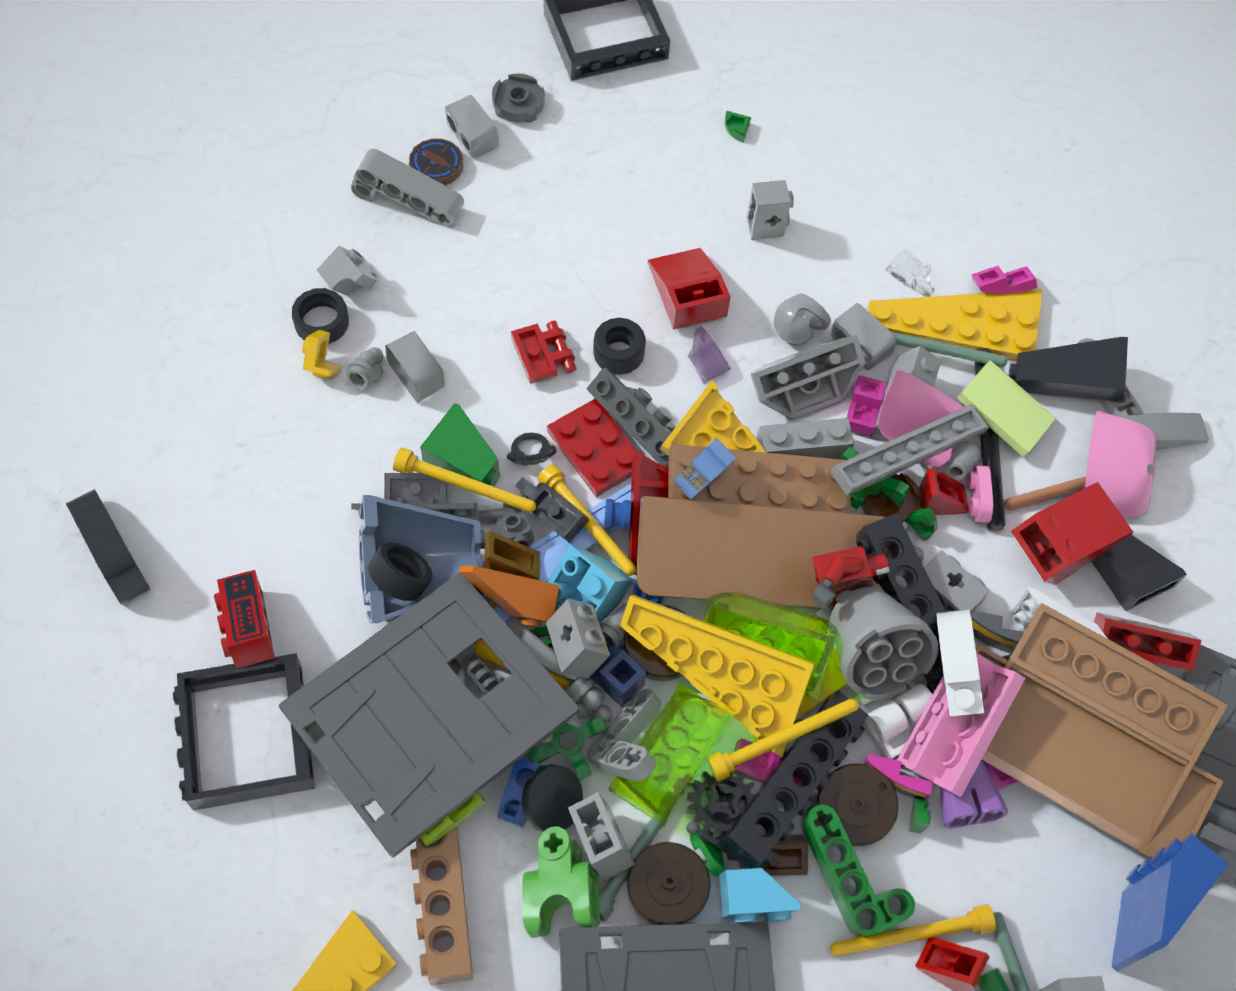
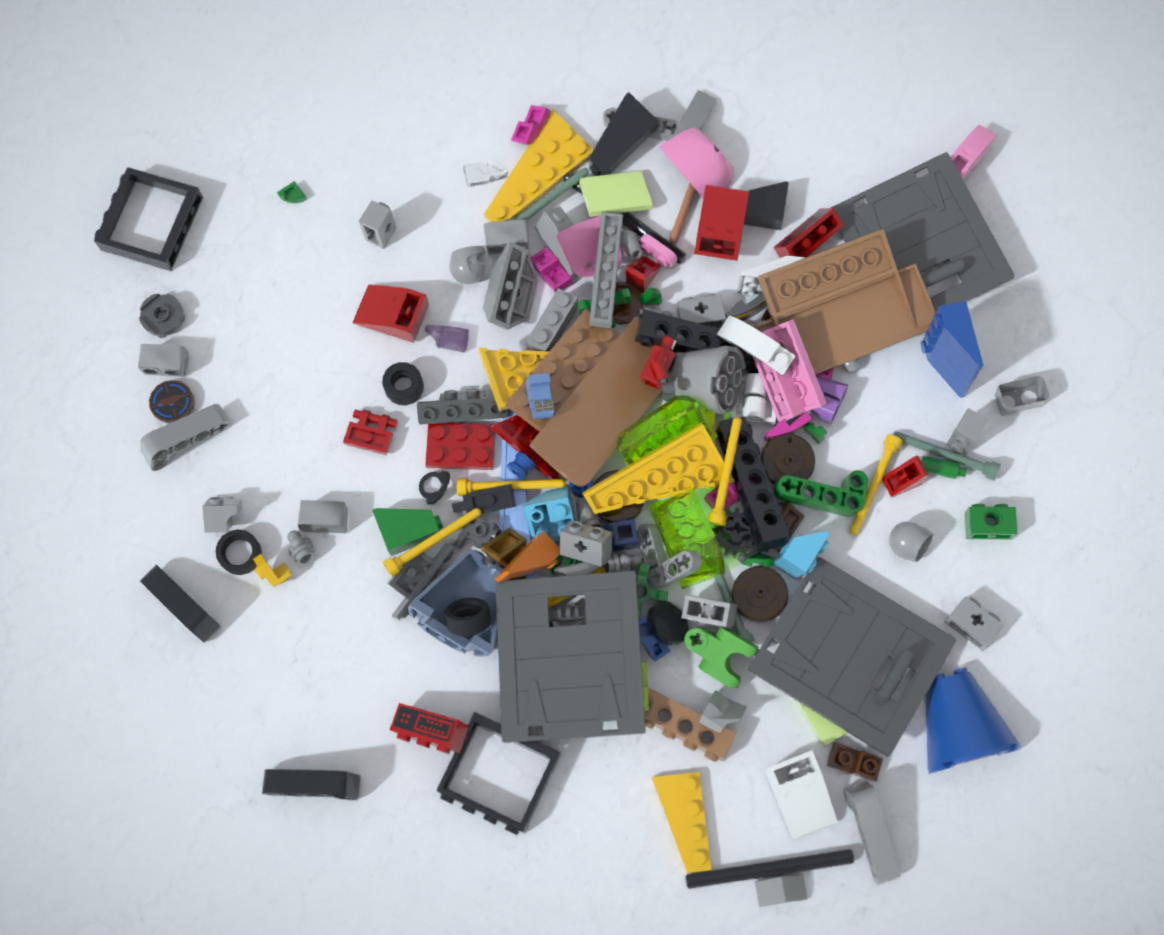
camera: 45 degrees left, 10 degrees up
none -> black beam [140,564,221,643]
none -> light grey slope [699,690,747,733]
none -> light grey hinge [841,358,860,373]

